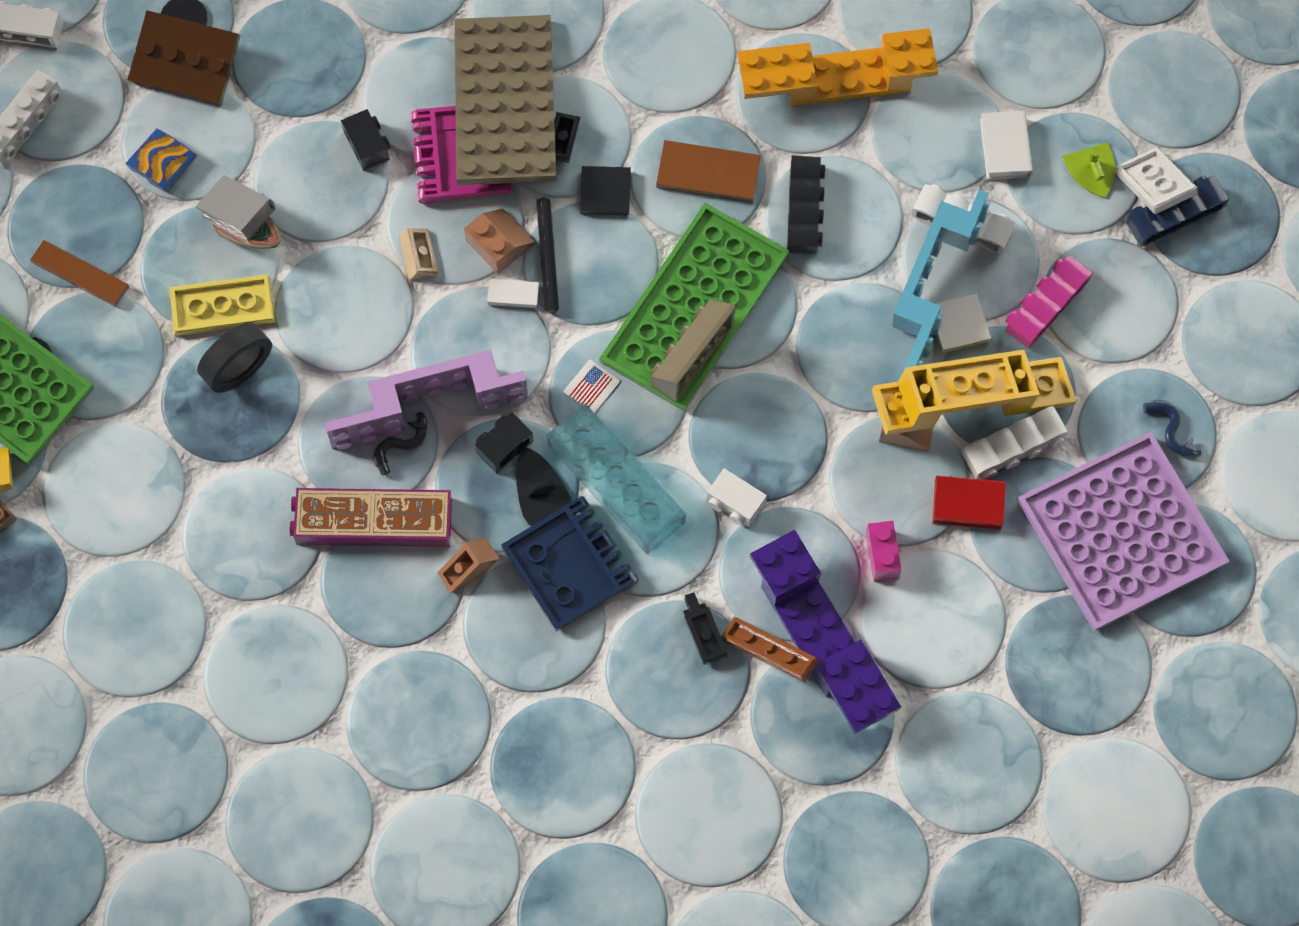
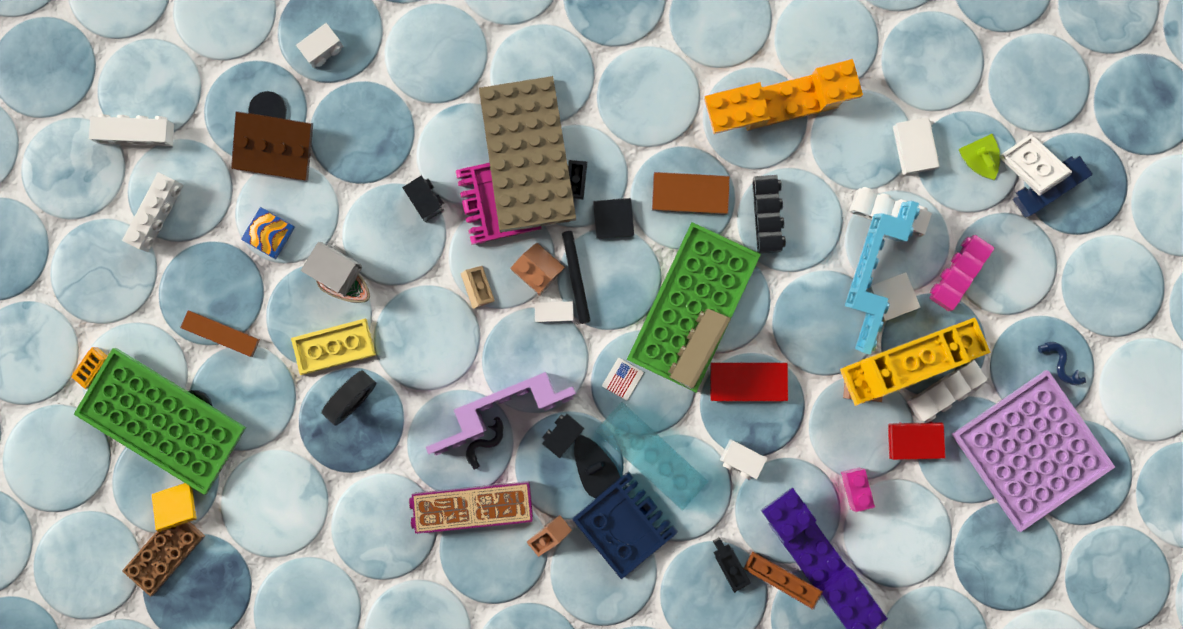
camera: 10 degrees left, 15 degrees up
none -> red tile [710,362,788,401]

